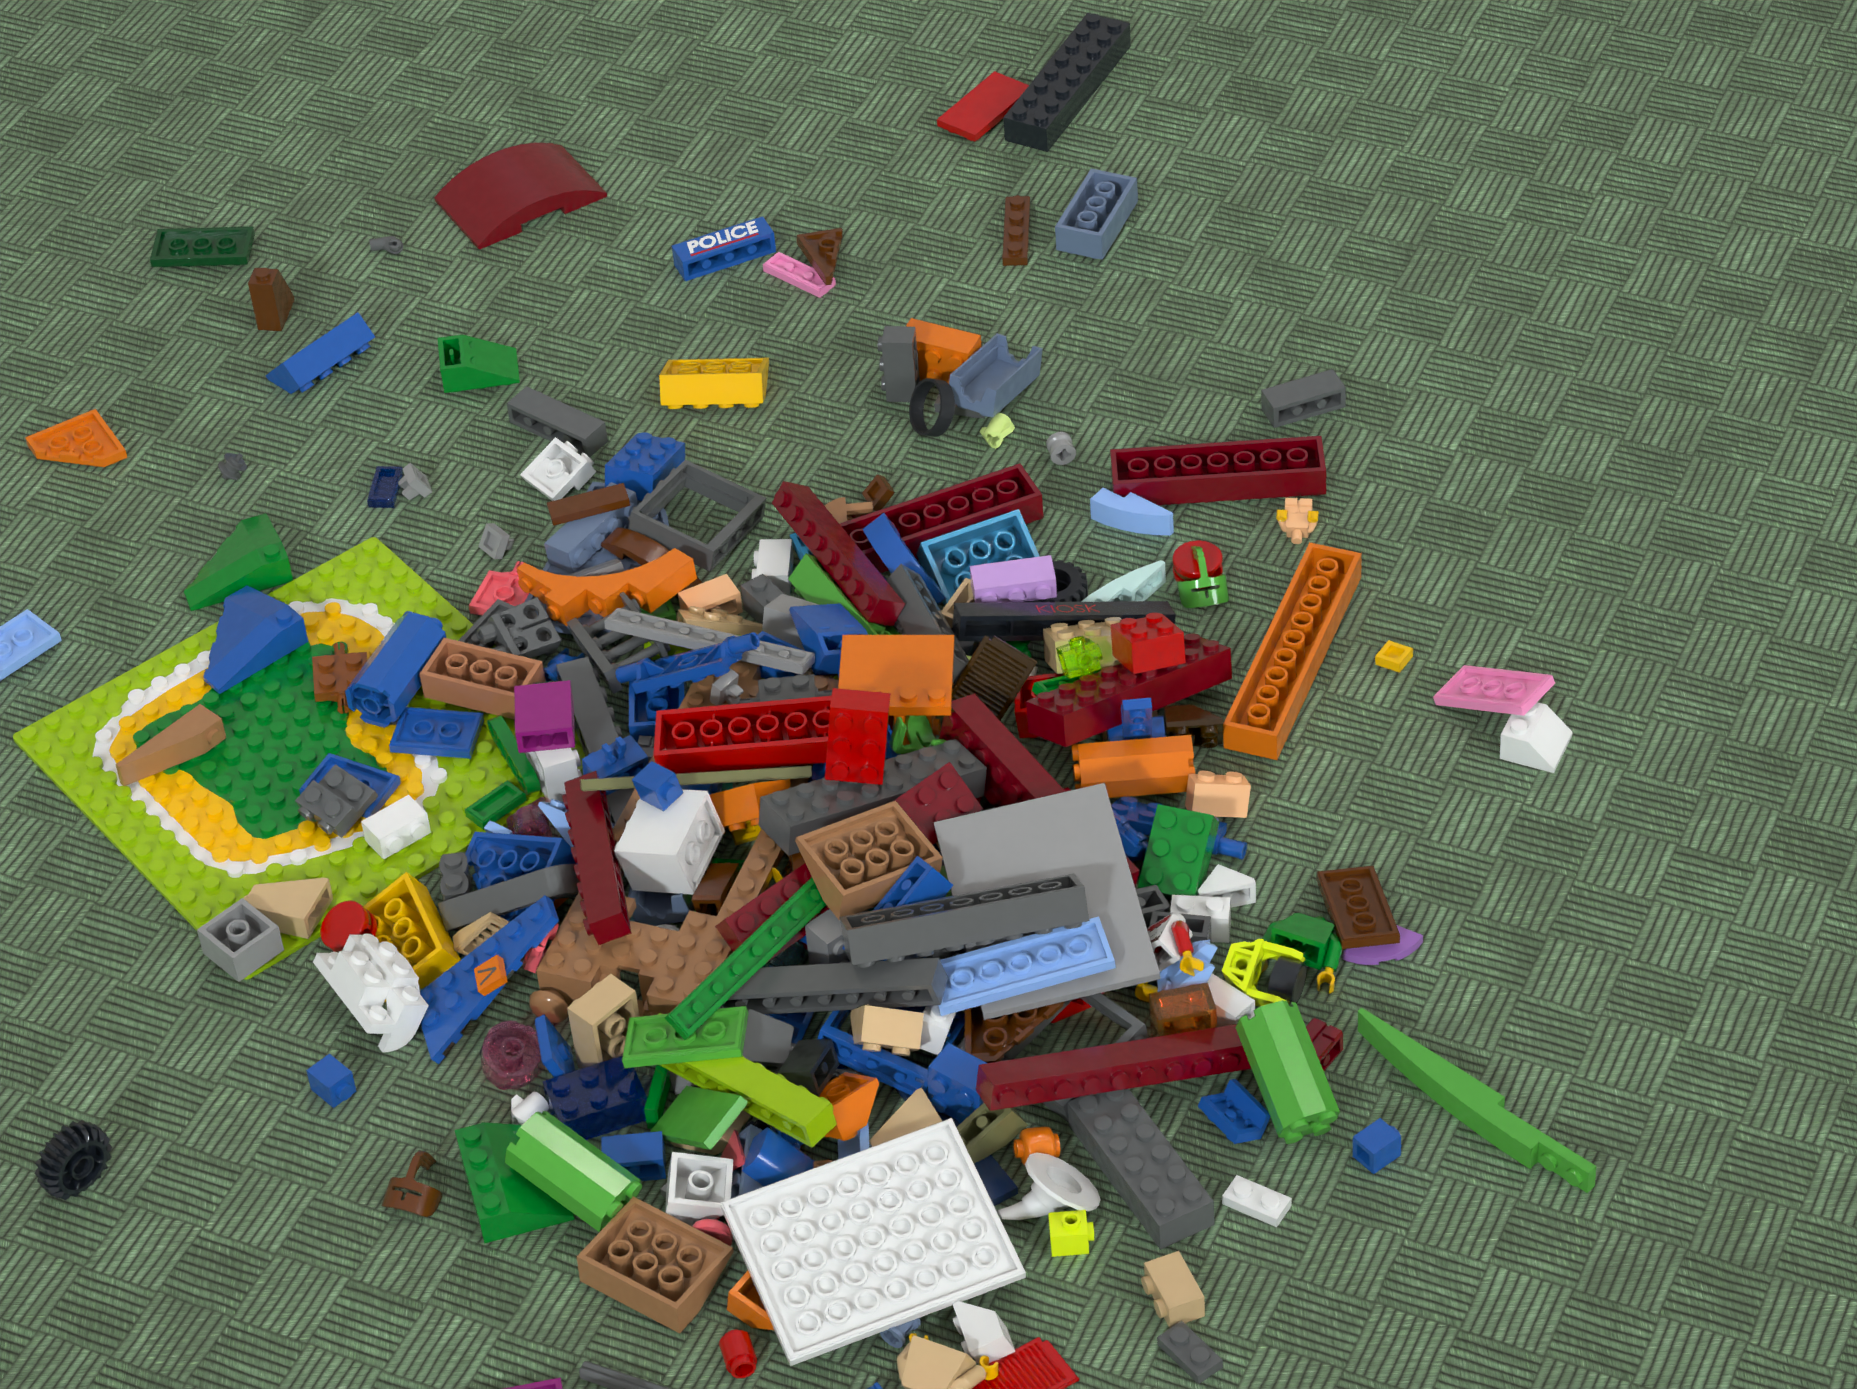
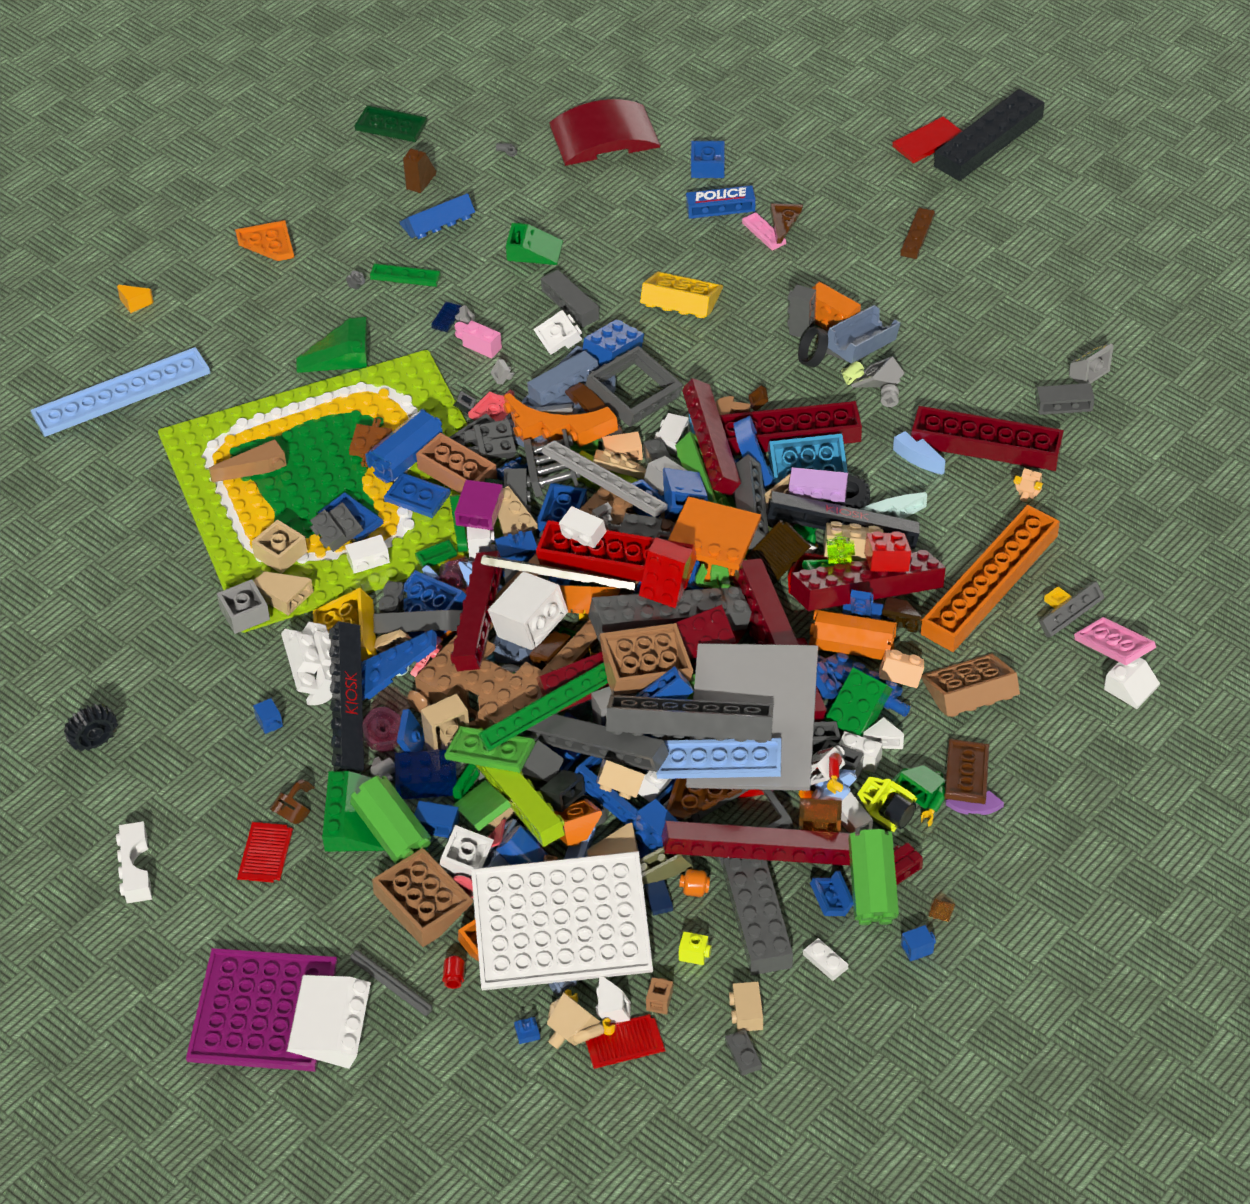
camera: 15 degrees right, 5 degrees up
blue slope [203,586,309,694] -> none
red head [320,901,377,953] -> none
orange tile [474,955,508,996] -> none
reddish brown tile [547,483,630,526] -> none
blue plate [616,632,760,694] -> none
blue brick [632,761,684,811] -> none
white piece [998,1152,1101,1220] -> none
sand blue brick [1055,169,1138,260] -> none
red head [1172,540,1223,589] -> none
bright green helmet [1177,545,1229,608] -> none
bright green slope [1358,1008,1596,1193] -> none
none -> white arch [116,821,152,903]
none -> red window [237,822,293,883]
none -> tan brick [251,520,307,574]
none -> black brick [329,621,364,774]
none -> green tile [370,264,441,287]
none -> black plate [453,391,476,415]
none -> bright pink brick [454,320,502,359]
none -> tan wing [498,486,538,536]
none -> white brick [559,506,607,548]
none -> medium nougat brick [646,978,673,1015]
none -> blue brick [691,141,724,178]
none -> light grey slope [851,356,905,387]
none -> medium nougat slope [921,653,1020,717]
none -> clear orange slope [929,898,955,922]
none -> dark grey plate [1038,581,1105,637]
none -> light grey slope [1069,344,1114,384]

